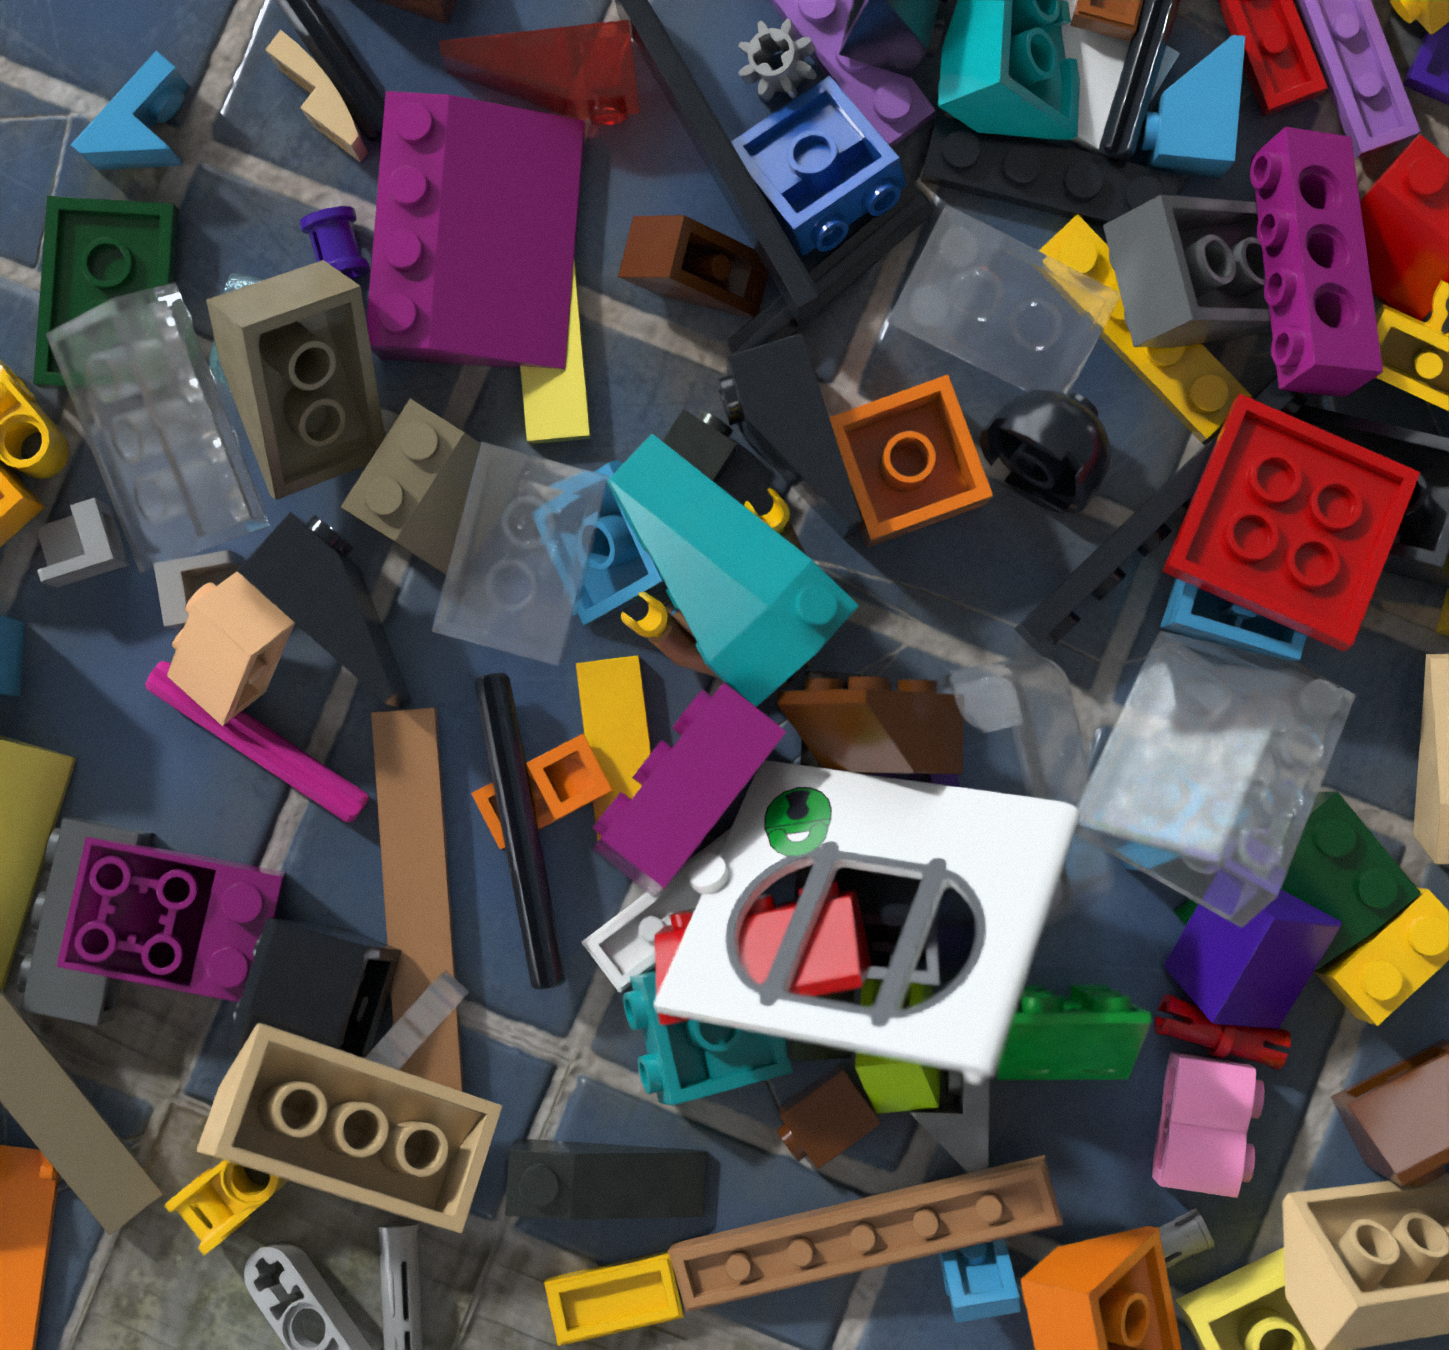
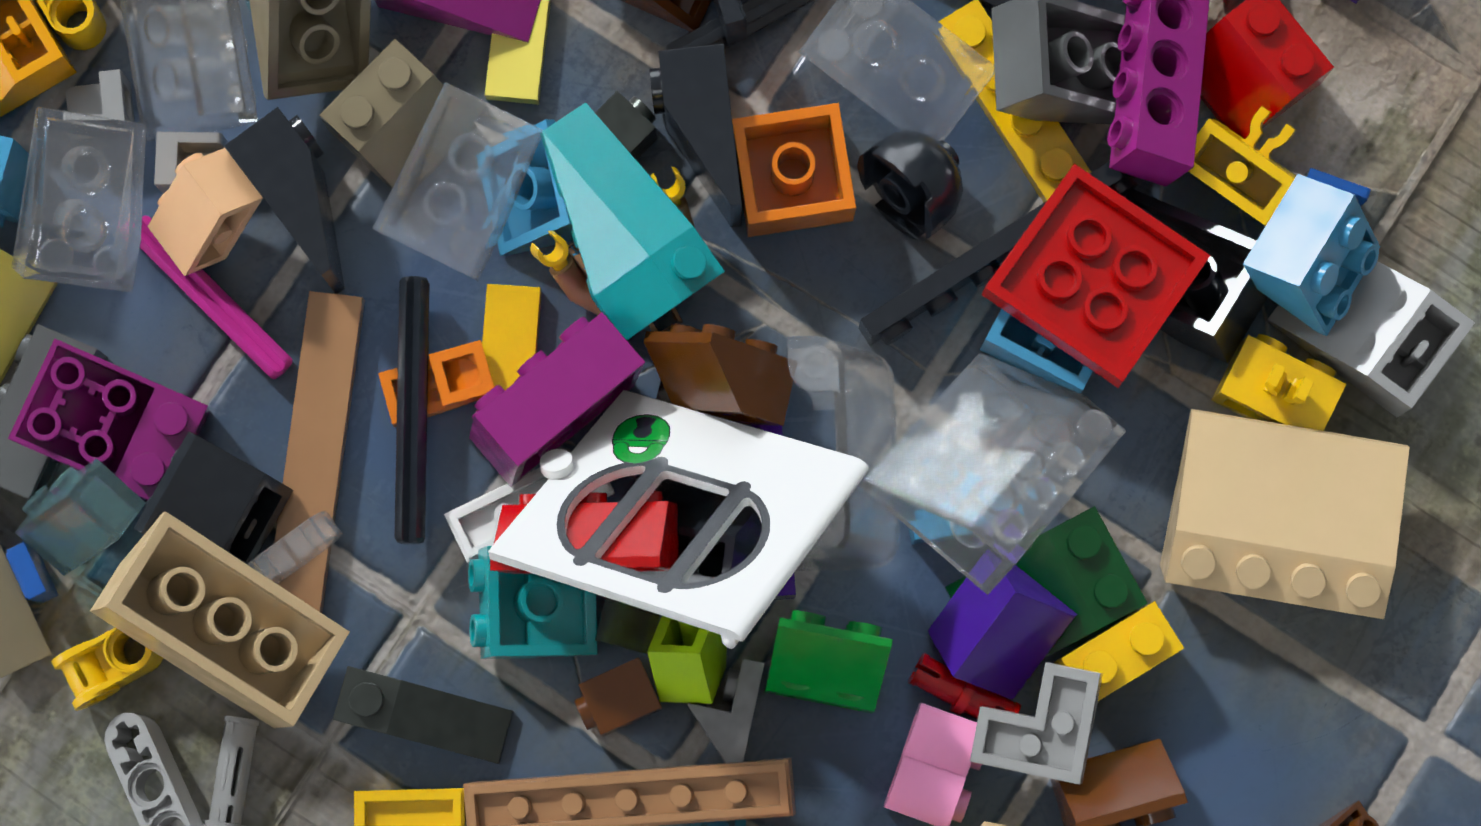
camera: 10 degrees right, 5 degrees down
none -> blue tile [6,542,59,604]
none -> clear slope [12,107,146,292]
none -> clear light blue brick [15,458,146,576]
none -> light grey plate [970,662,1103,785]

